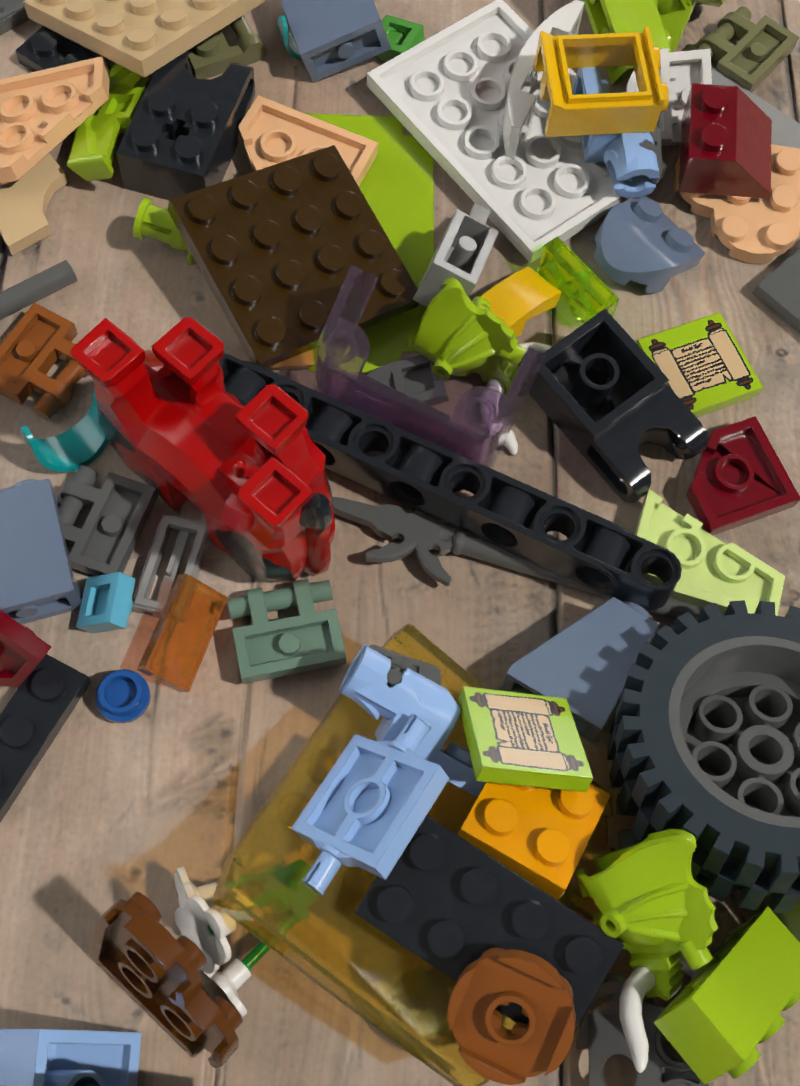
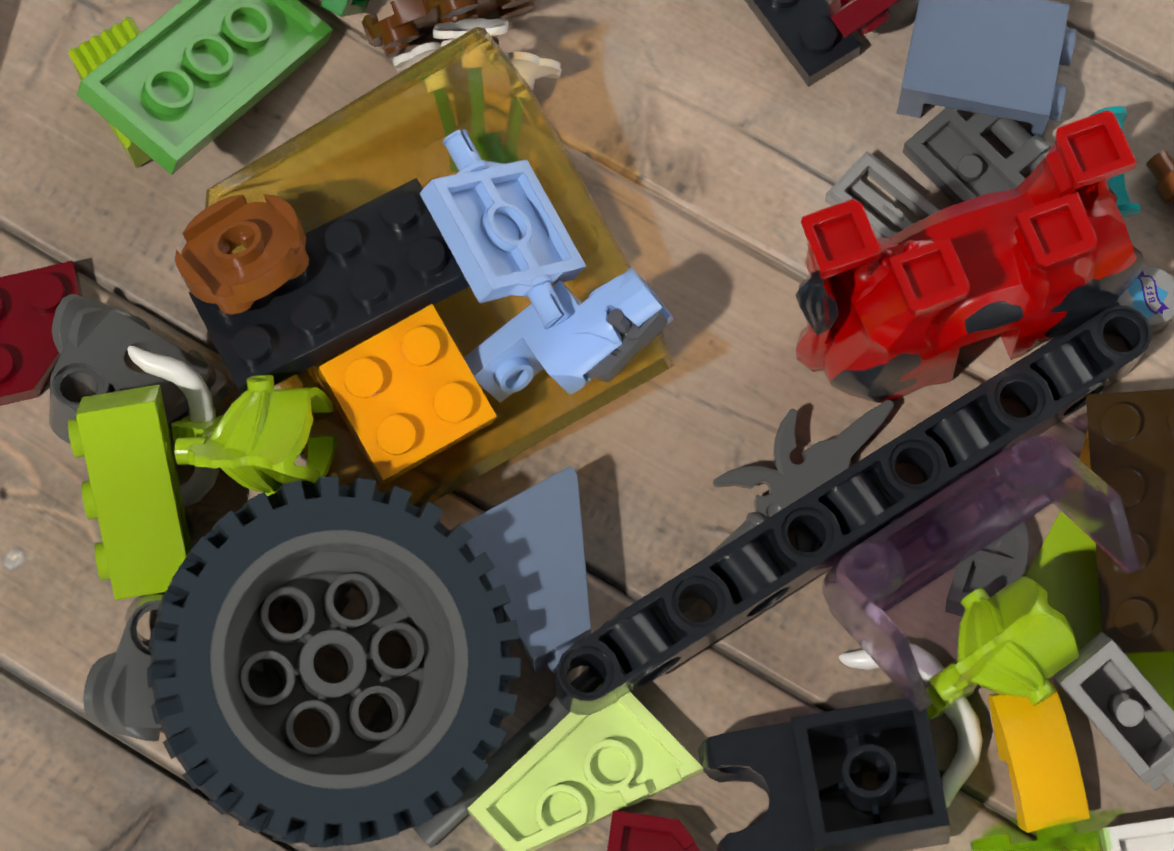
camera: 130 degrees right, 5 degrees up
medium azure plate [76,572,136,633] -> none
blue plate [95,669,151,723] -> none
clear orange tile [137,574,228,692] -> none
sand green plate [227,579,347,684] -> none
tile [457,686,593,792] -> none

